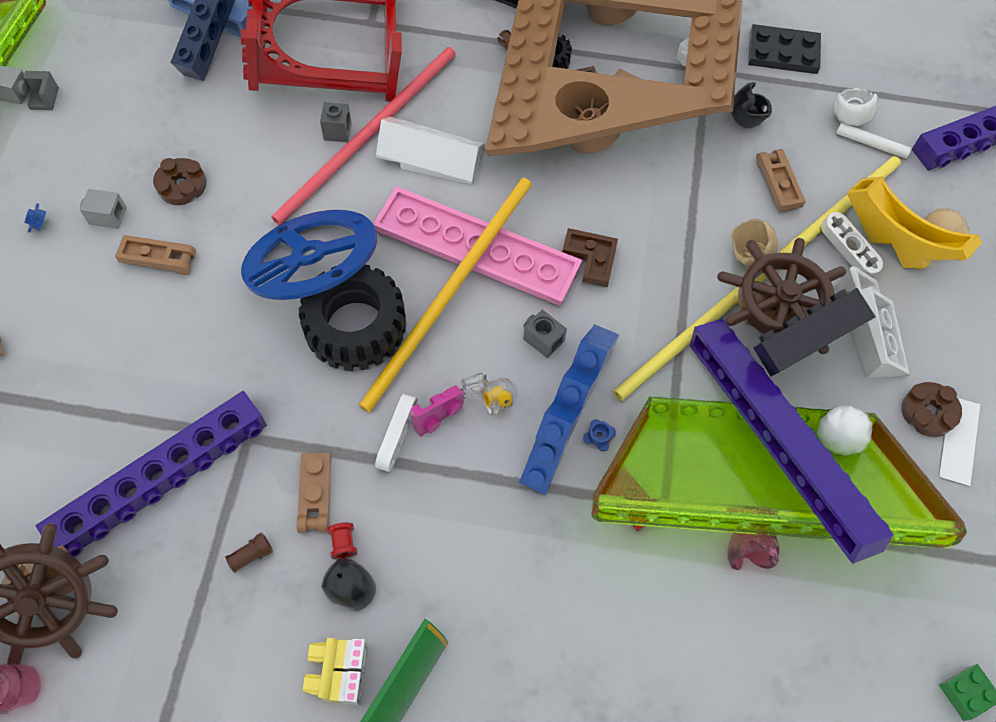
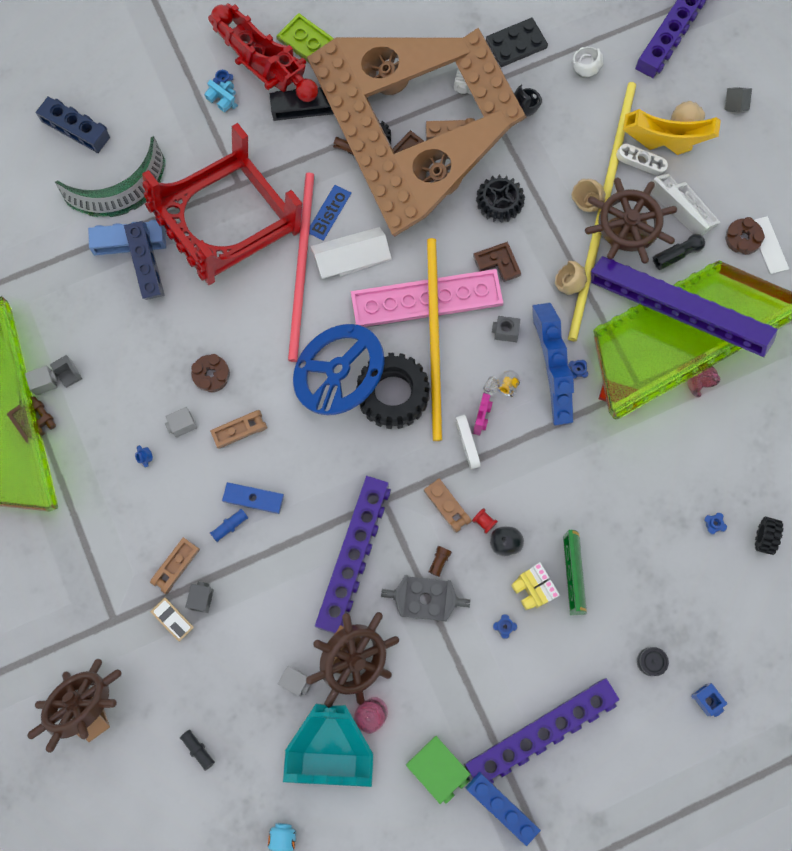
camera: 30 degrees left, 10 degrees up
dark grey brick [320,102,352,142] -> none
black brick [753,288,876,377] -> none
medium nougat plate [756,149,806,212] -> none
white hair [817,405,873,456] -> none
white piece [836,122,911,159] -> none
none -> blue pin [210,509,248,542]
none -> blue tile [222,482,284,514]
none -> blue sticker [309,185,352,241]
none -> dark grey plate [381,575,470,622]
none -> black gear [476,174,525,223]
none -> blue plate [493,614,517,639]
none -> tan hair [555,261,587,295]
none -> black piece [653,234,705,270]

